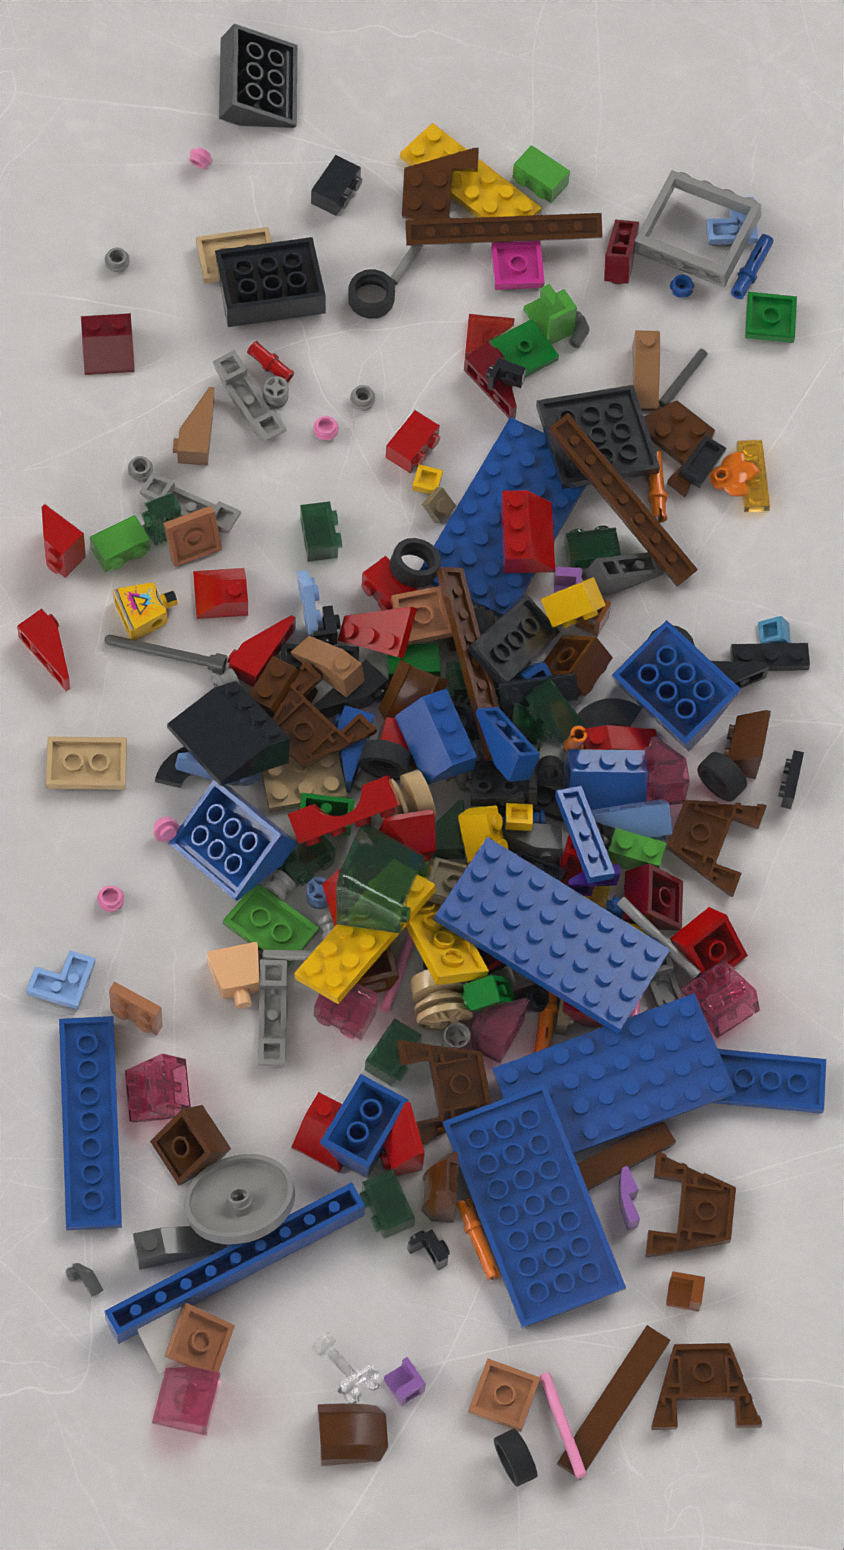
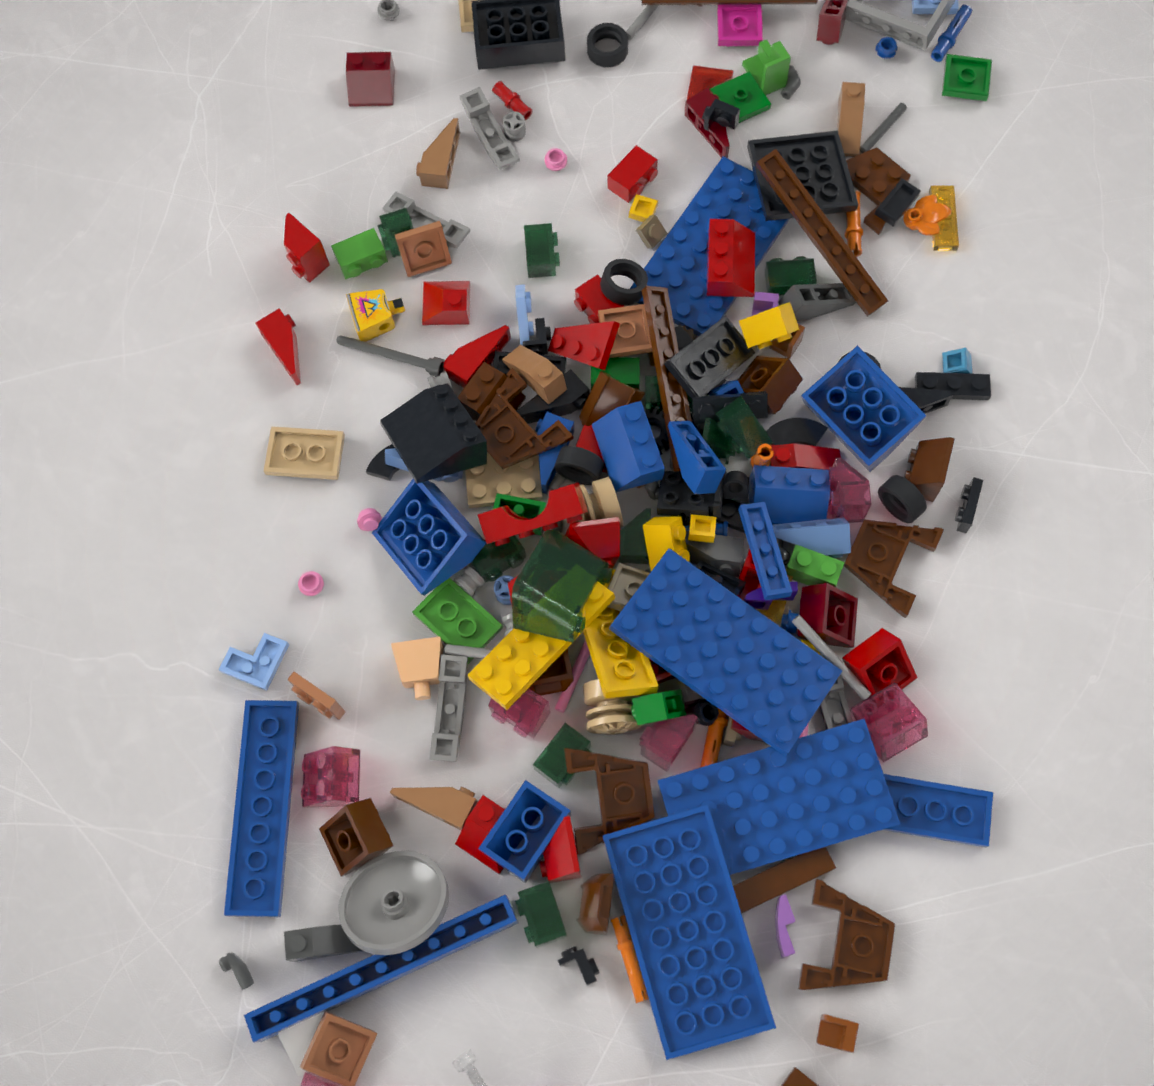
camera: 15 degrees right, 5 degrees up
light grey plate [128,456,153,481] -> none
light grey plate [350,385,375,410] -> none
light grey wheel [442,1022,471,1050] -> none
none -> medium nougat slope [390,787,478,830]

